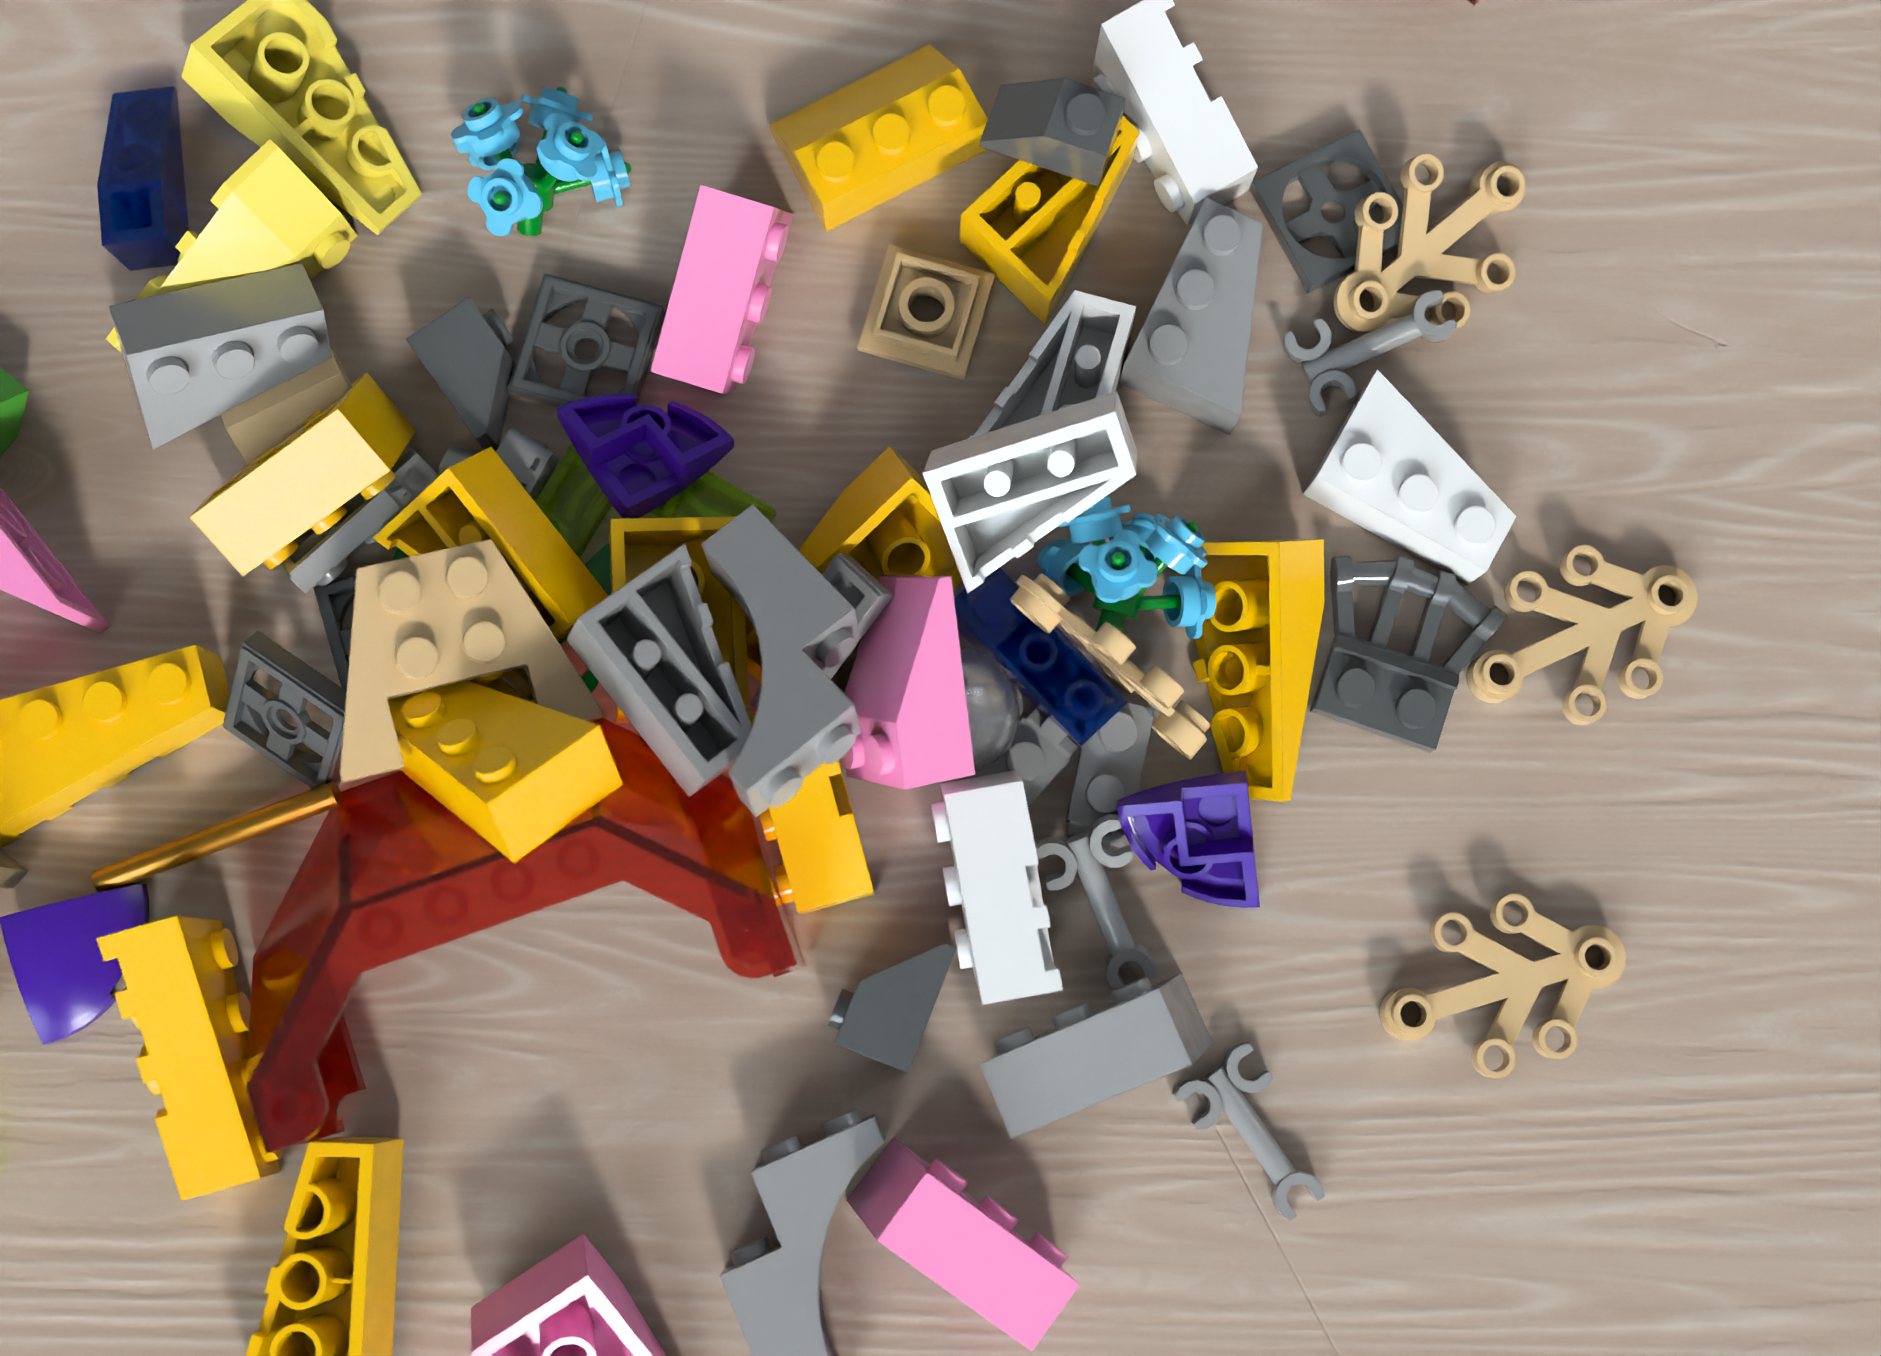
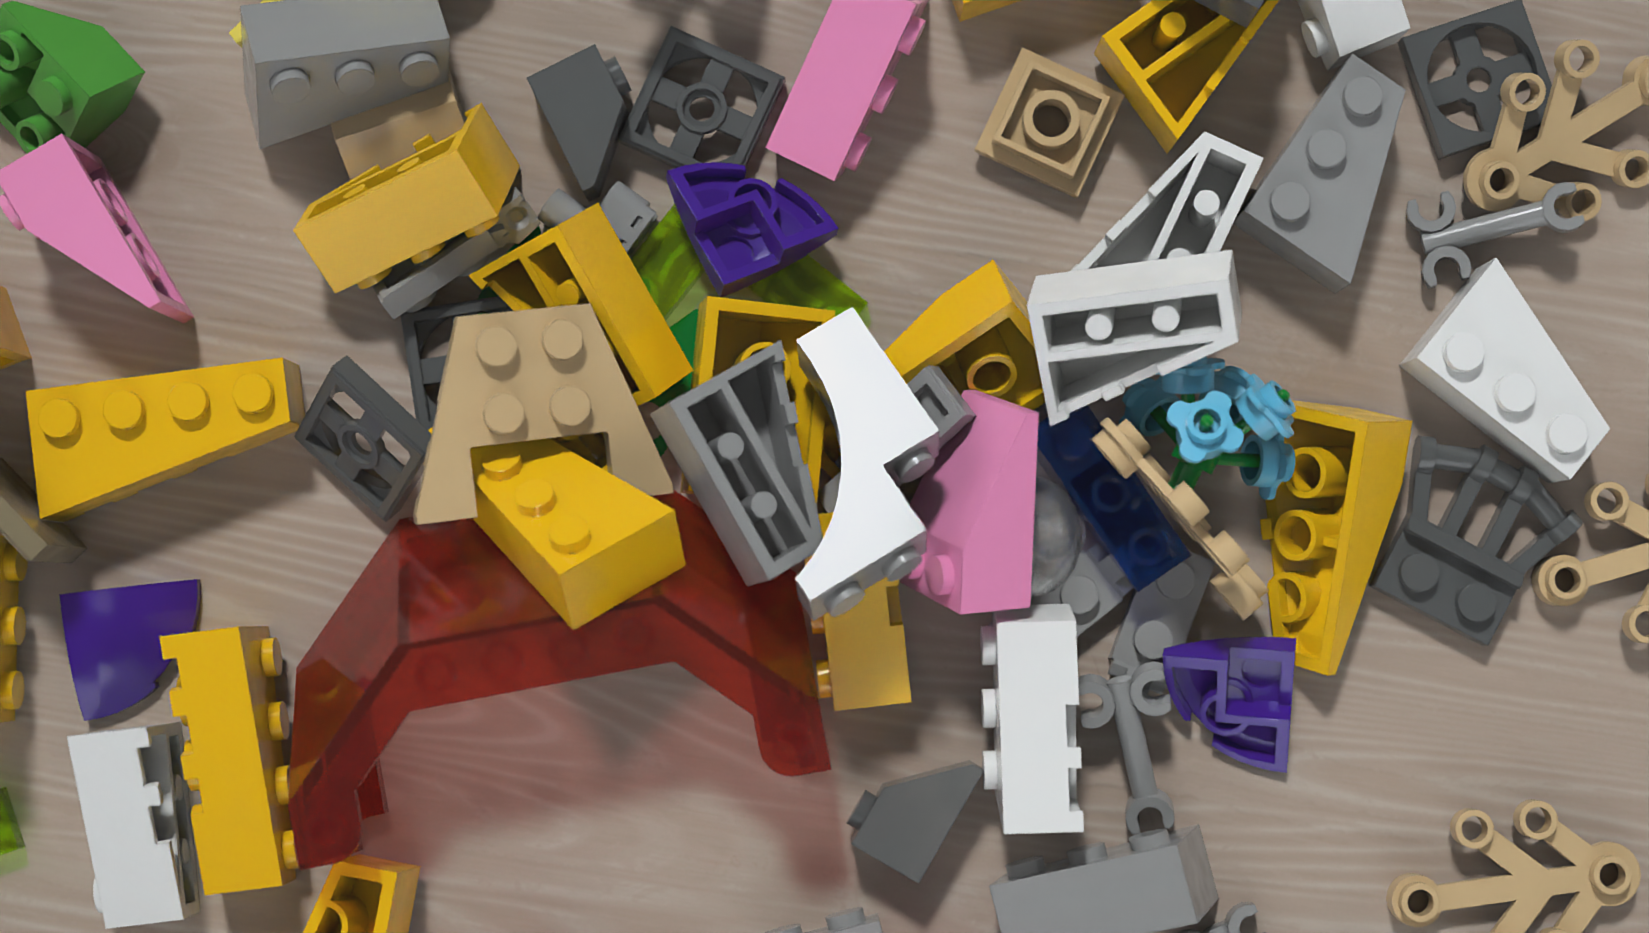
camera: 15 degrees right, 5 degrees up
pearl gold bar [91,781,343,892] -> none
none -> white wedge [67,722,200,929]

